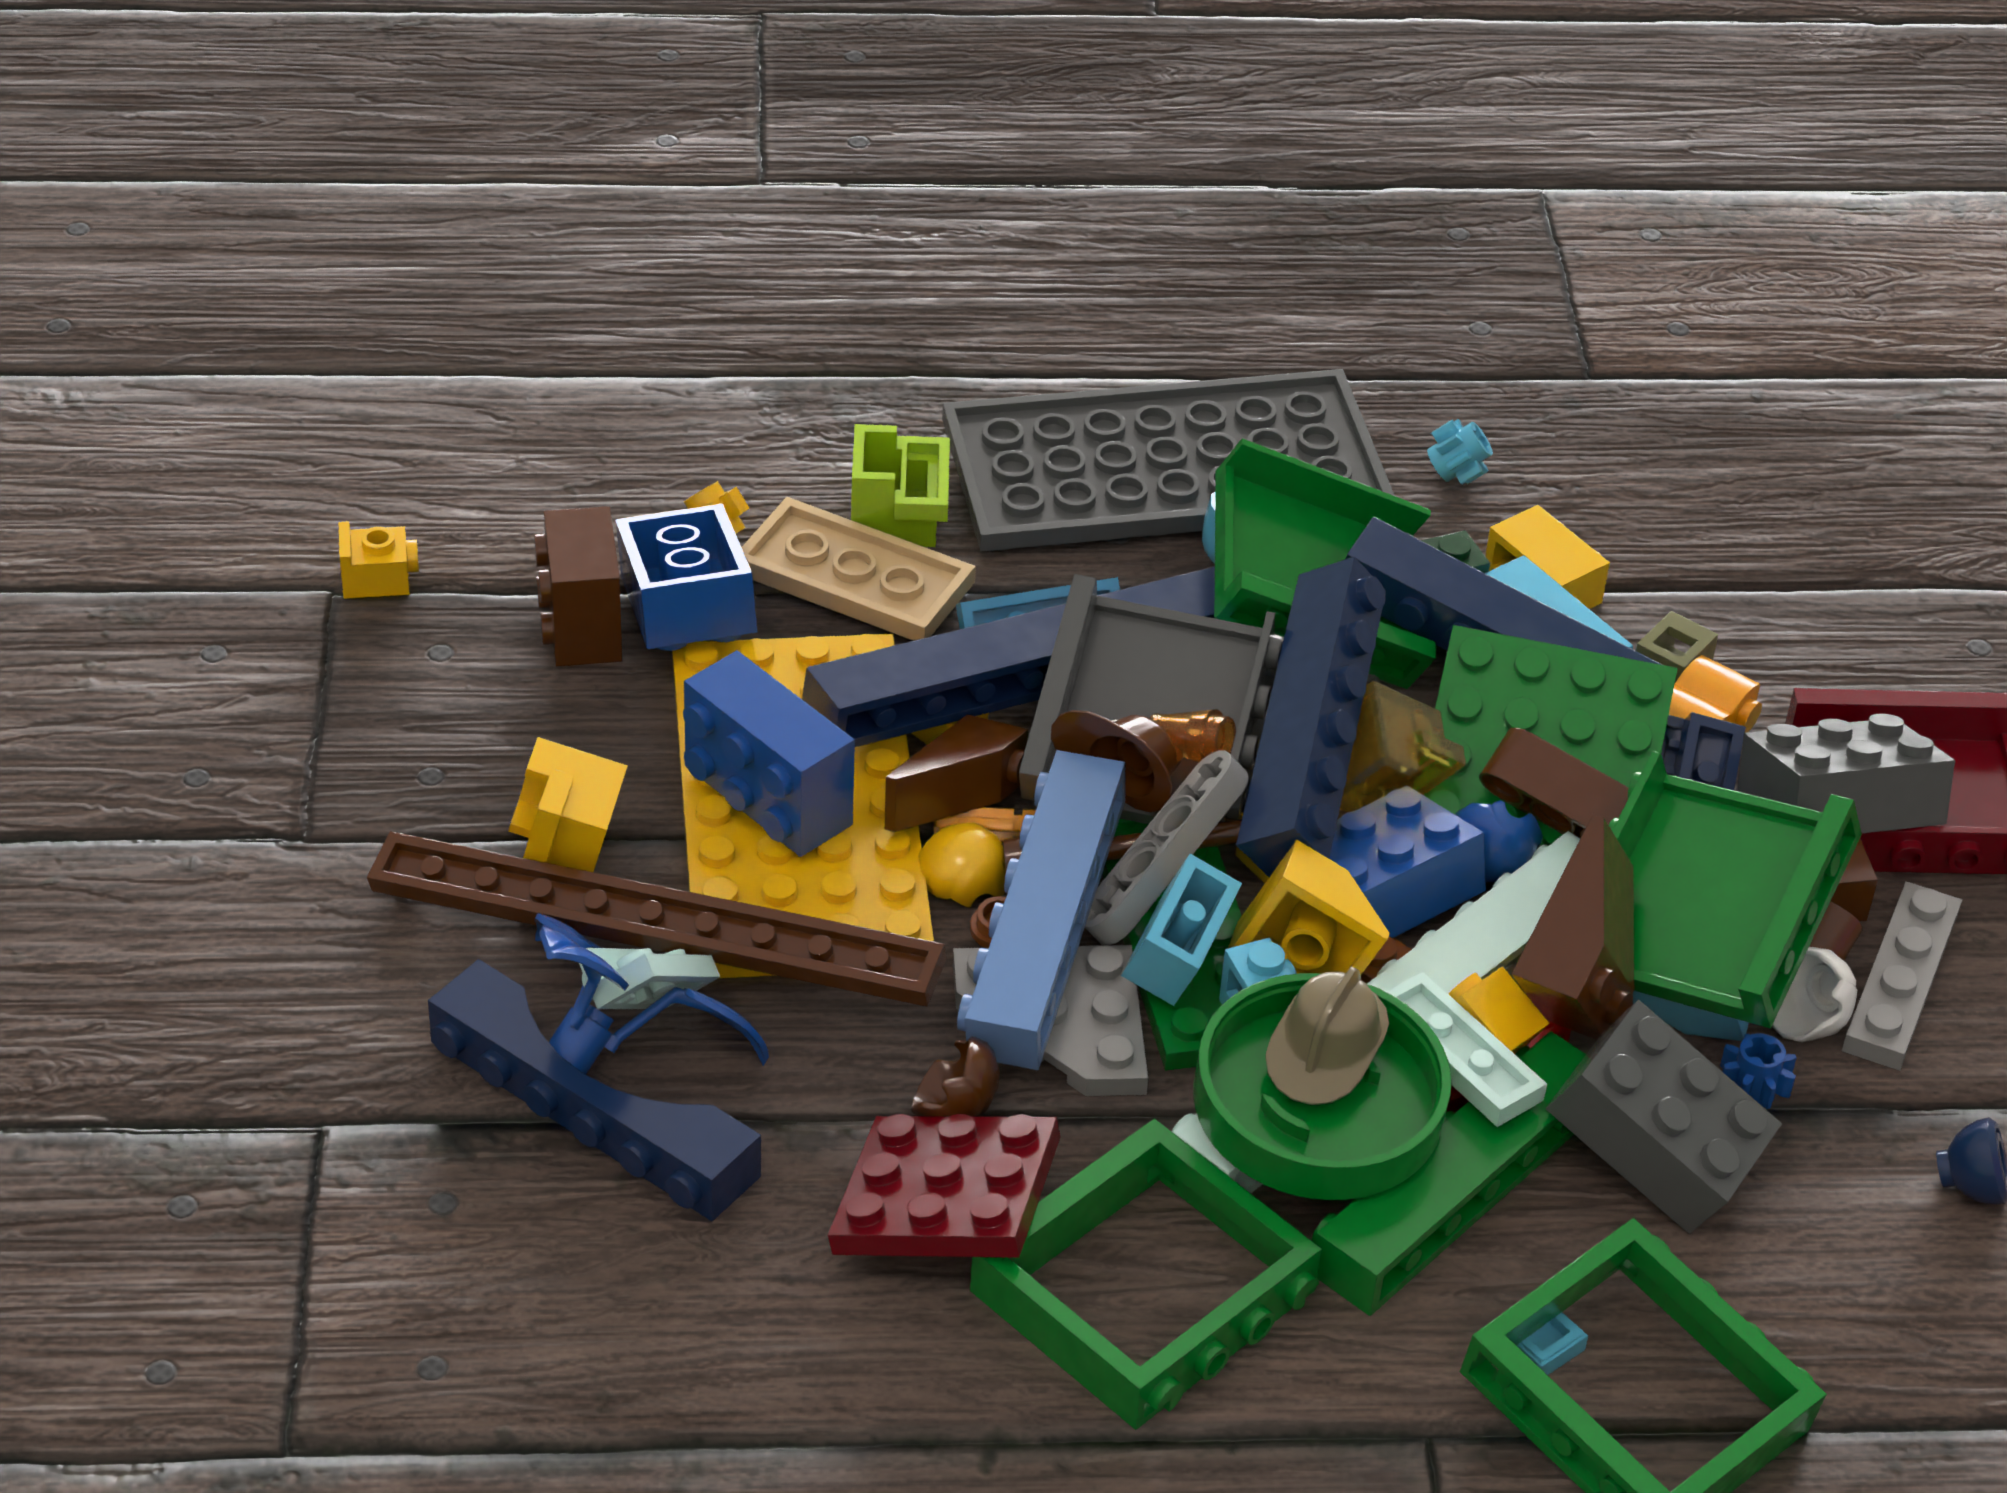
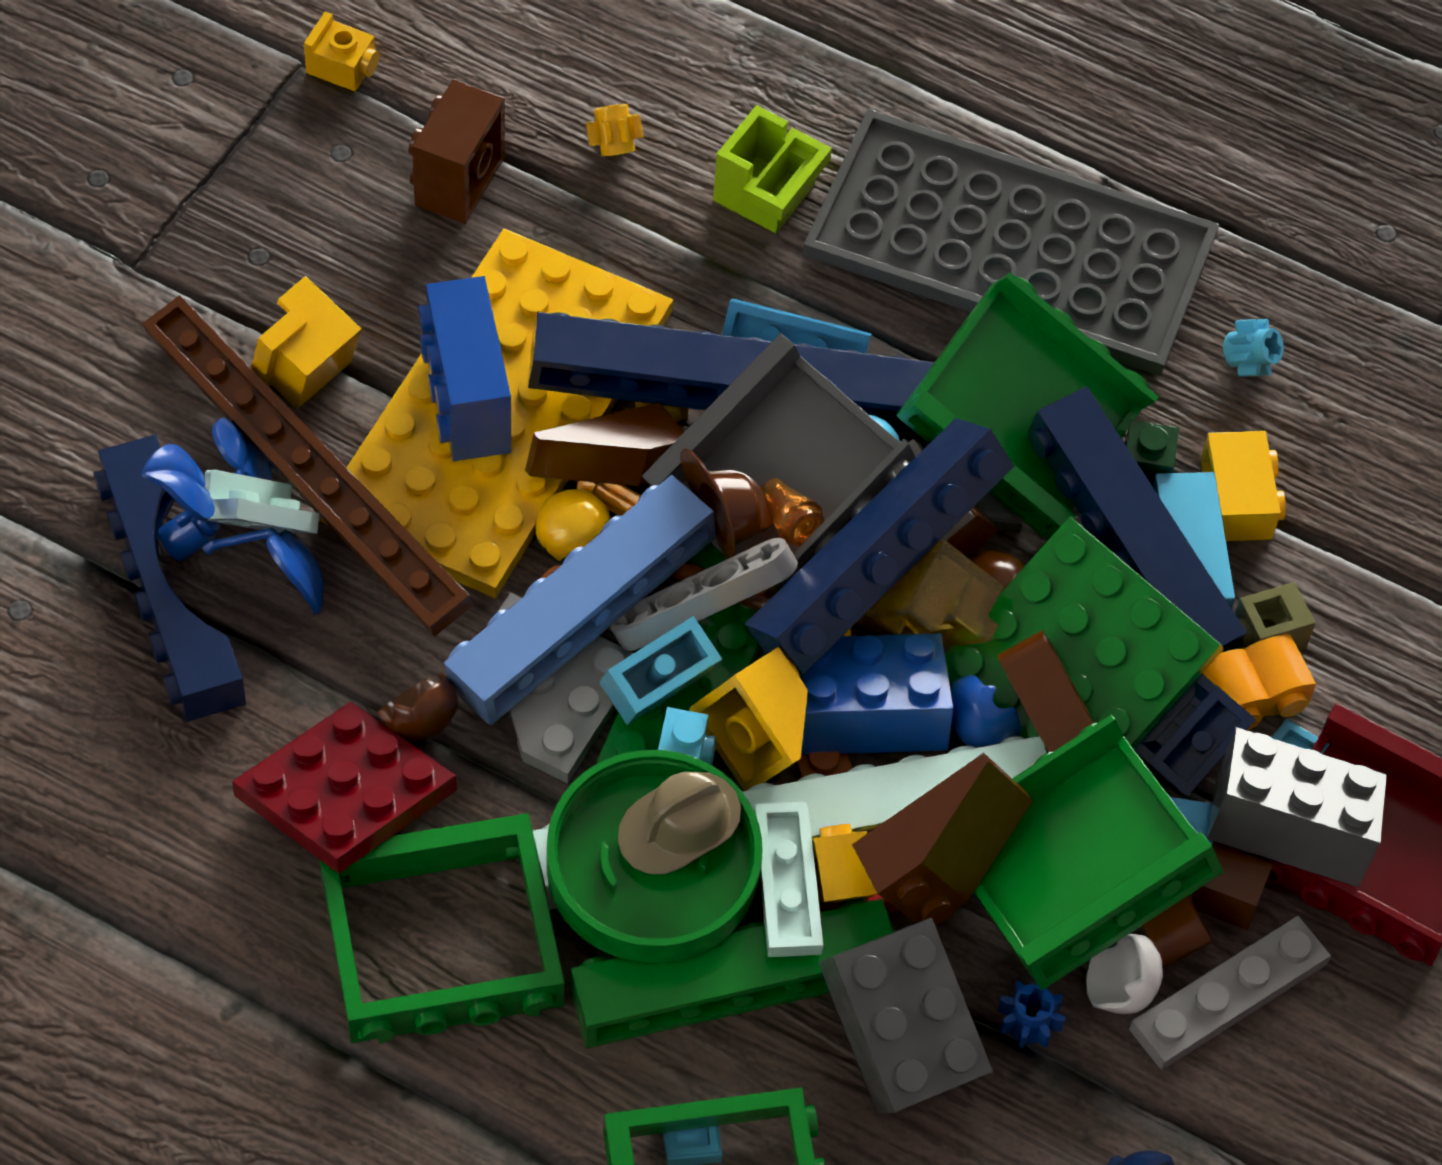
camera: 30 degrees right, 15 degrees up
blue brick [615,504,757,651] -> none
tan plate [741,497,976,641] -> none

